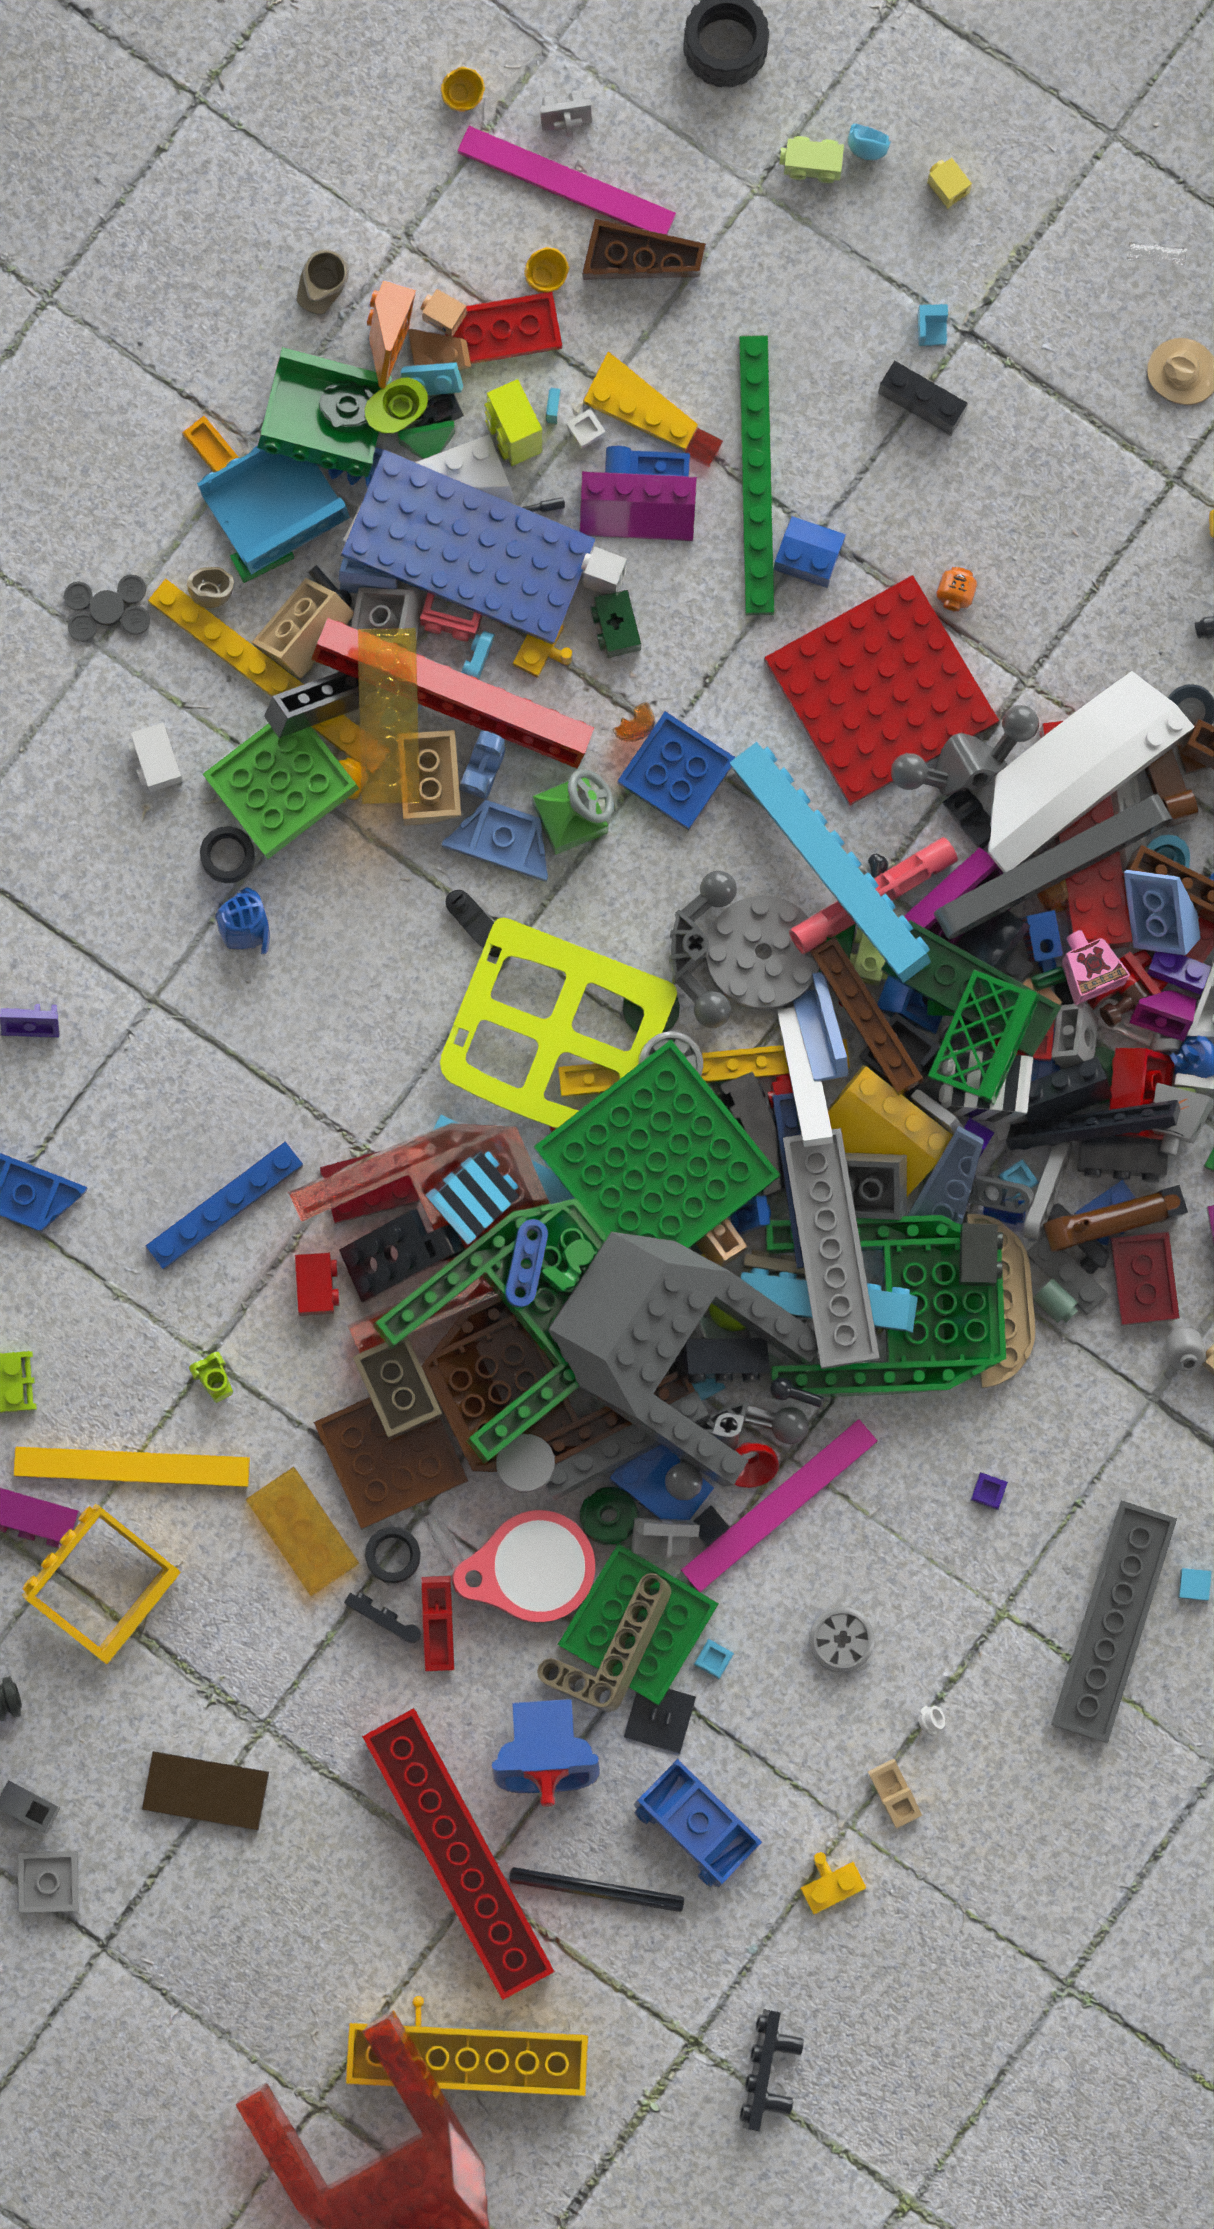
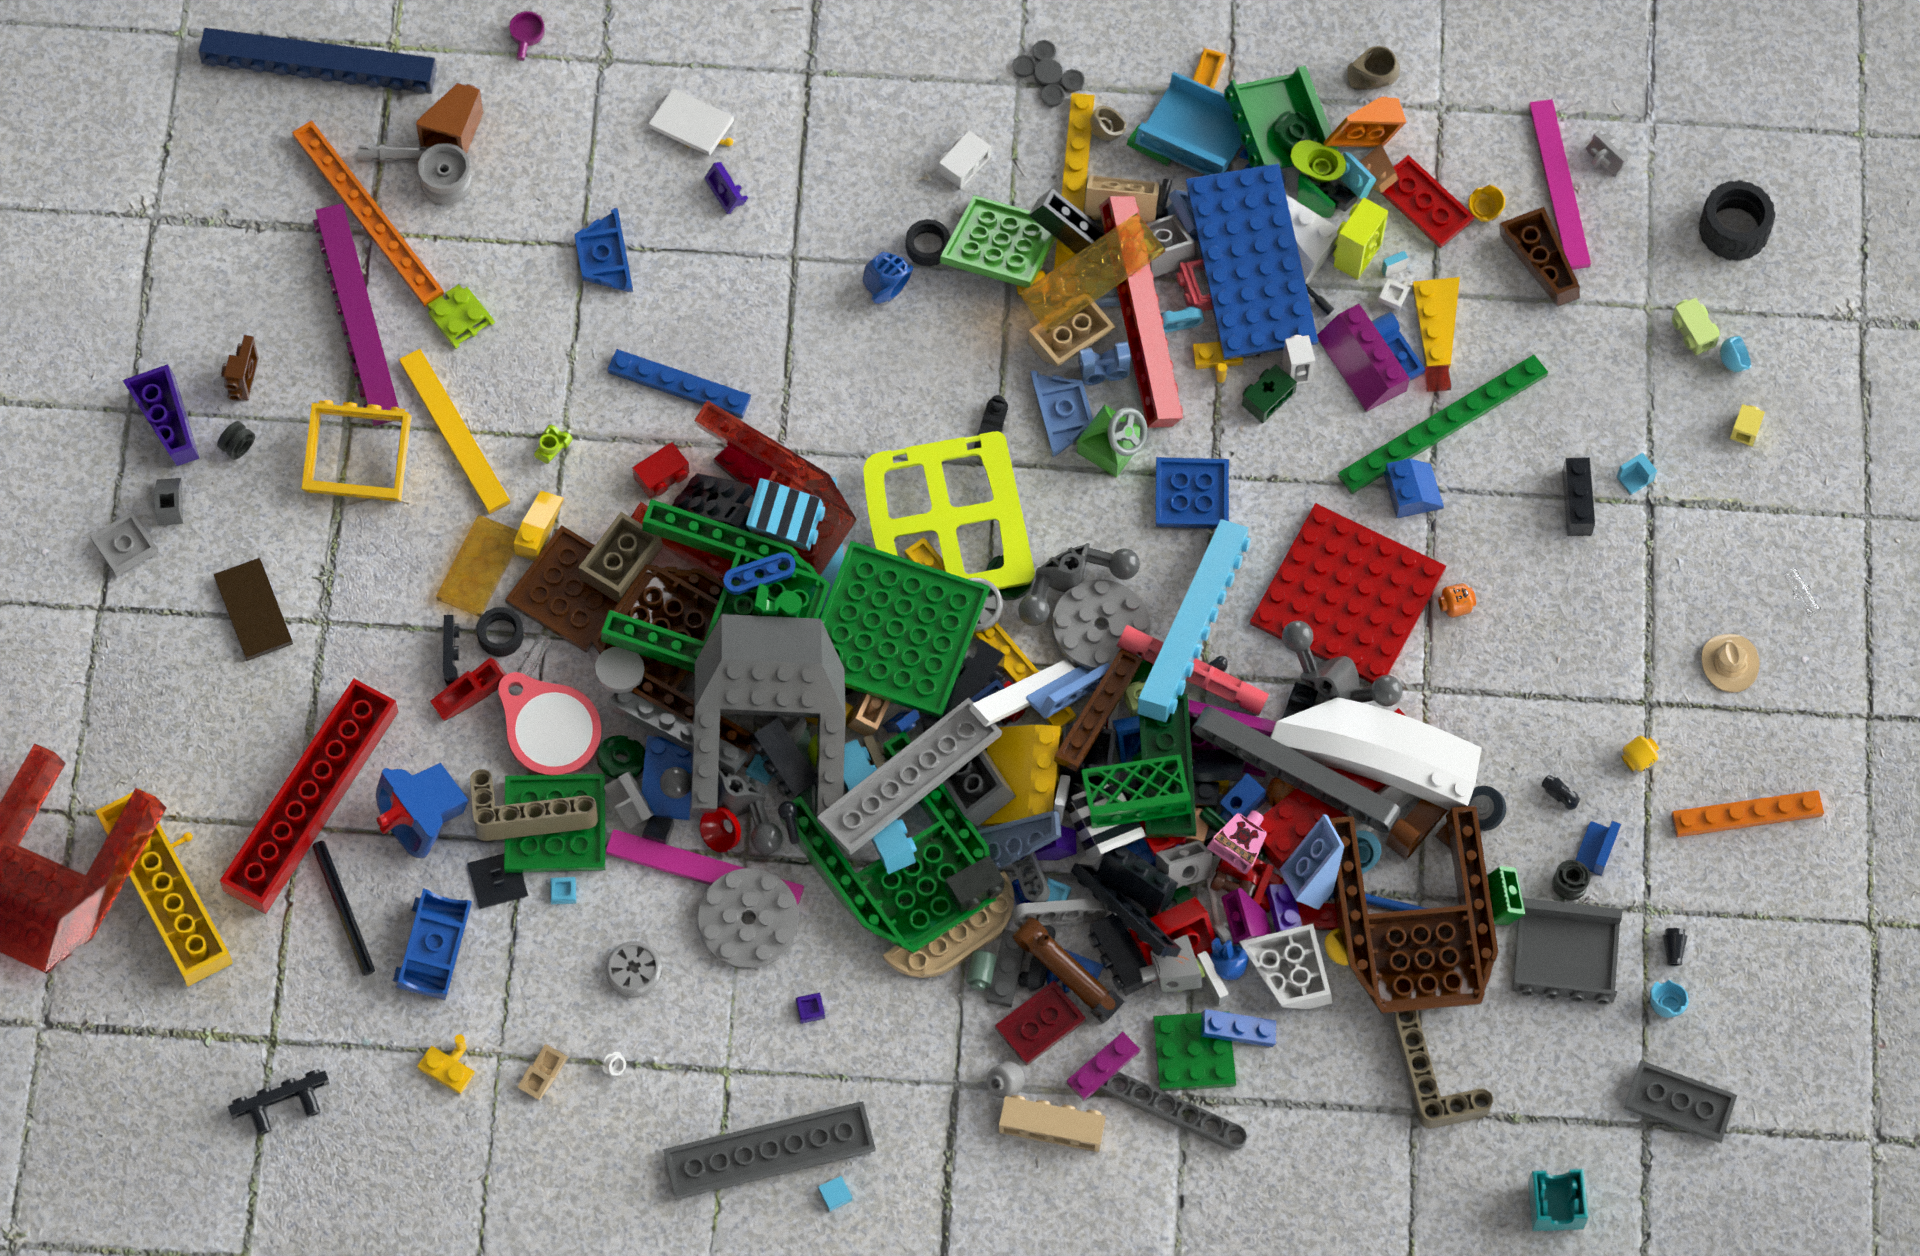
camera: 60 degrees right, 15 degrees down
light nougat brick [420,289,467,337] -> none
yellow hair [440,67,485,112] -> none
clear orange hair [612,701,656,742] -> none
none -> yellow slope [513,491,564,561]
none -> light grey plate [698,868,799,969]

